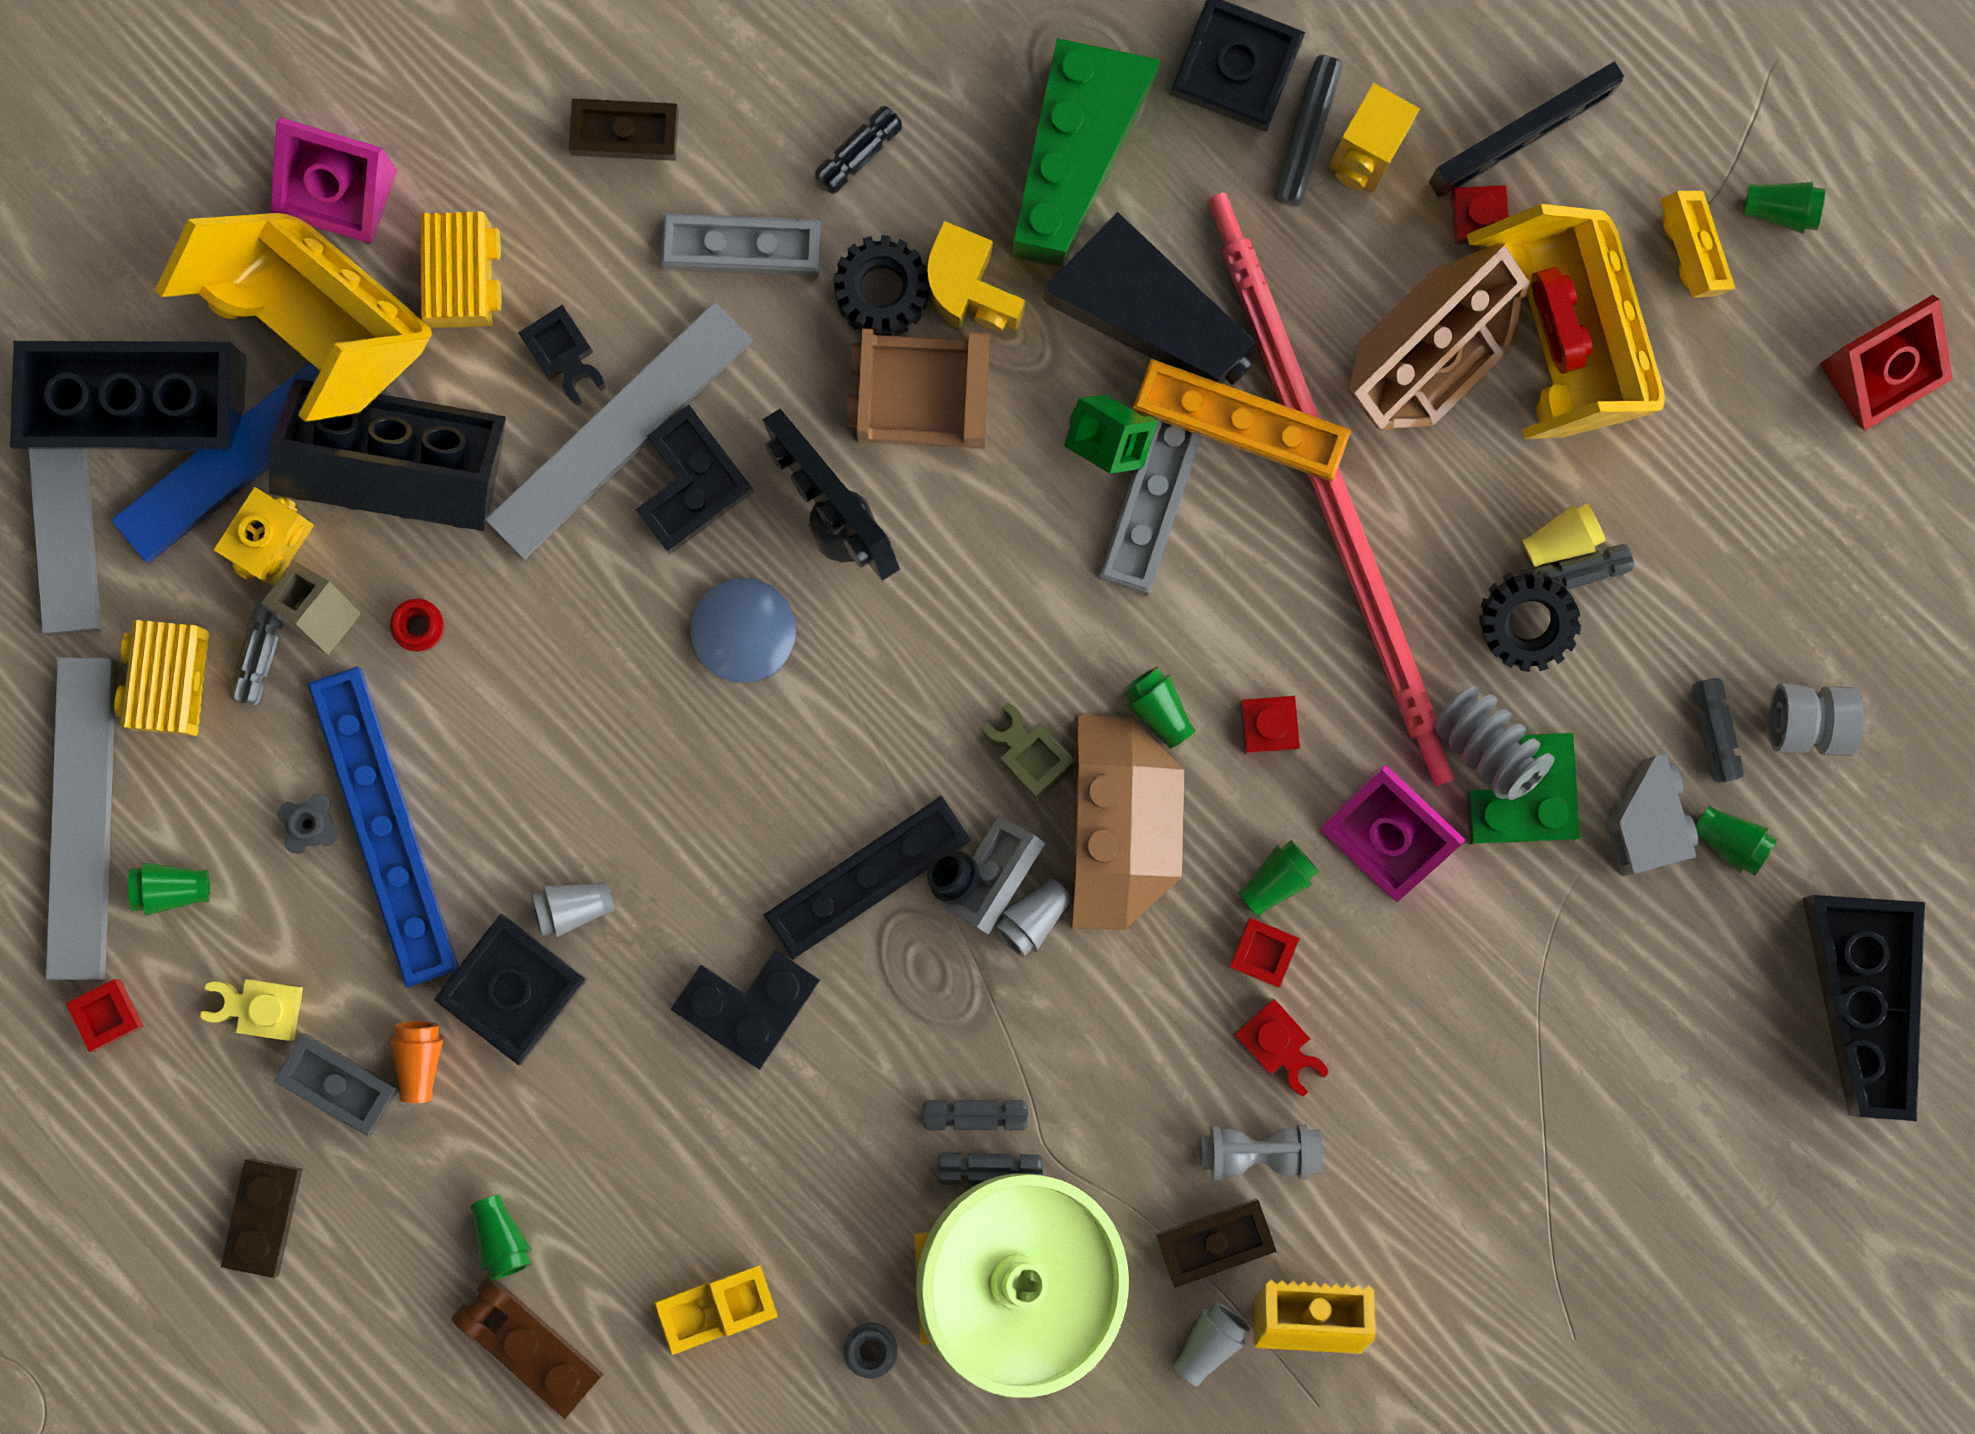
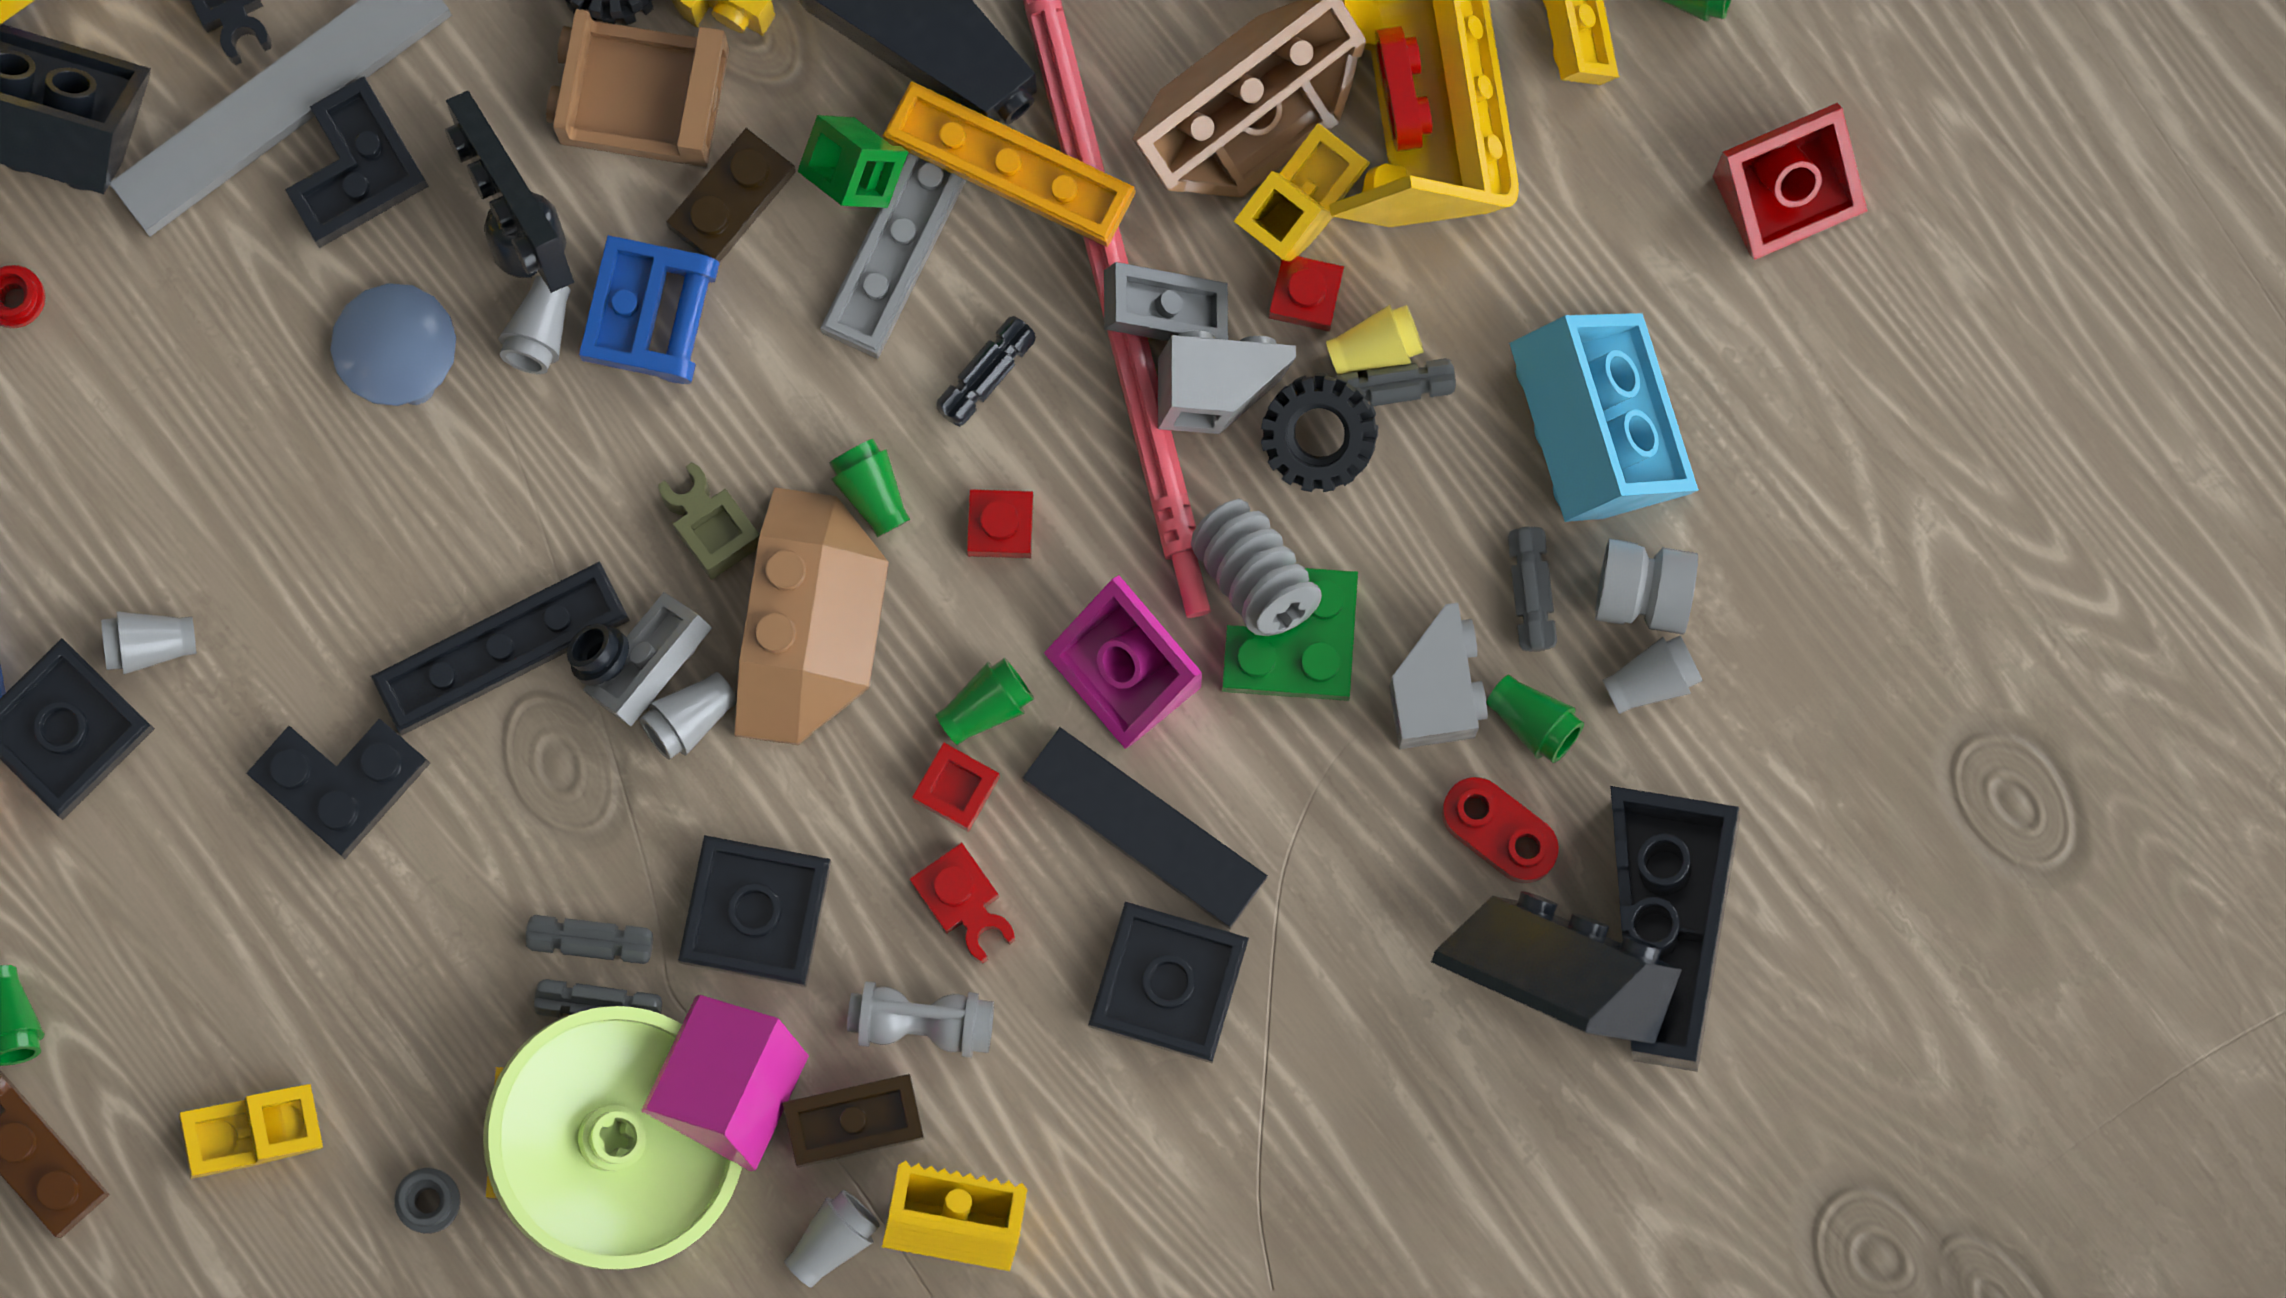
camera: 15 degrees right, 5 degrees down
none -> light grey cone [499,276,571,374]
none -> blue plate [579,235,720,384]
none -> dark pink slope [641,995,809,1172]
none -> dark brown plate [666,128,796,262]
none -> black plate [678,835,832,987]
none -> black axle [936,316,1036,427]
none -> black tile [1022,727,1268,930]
none -> black plate [1088,901,1249,1063]
none -> dark grey plate [1104,262,1228,341]
none -> light grey slope [1158,330,1296,434]
none -> yellow brick [1234,123,1370,261]
none -> red plate [1269,256,1344,332]
none -> black slope [1431,891,1681,1044]
none -> red plate [1442,777,1559,883]
none -> medium azure slope [1509,313,1698,522]
none -> light grey cone [1603,635,1703,714]

